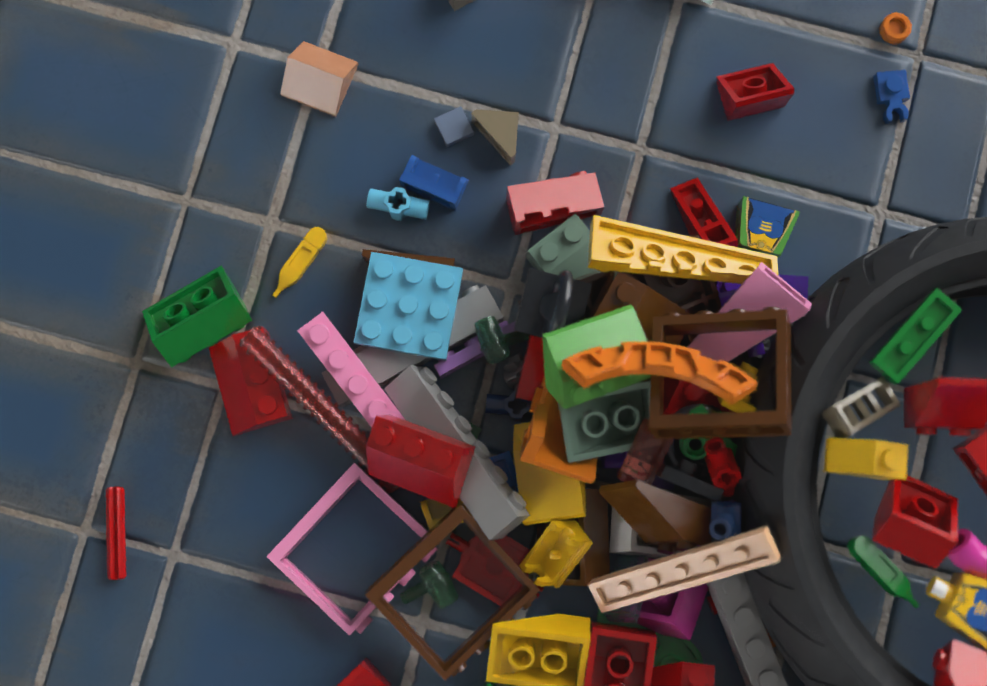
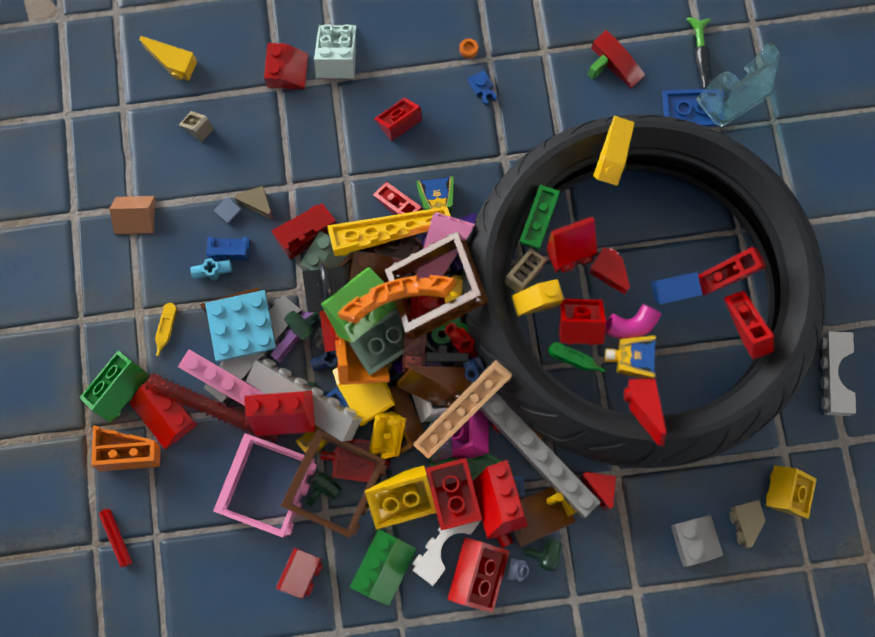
camera: 15 degrees left, 5 degrees down
none -> orange wedge [91,425,161,472]

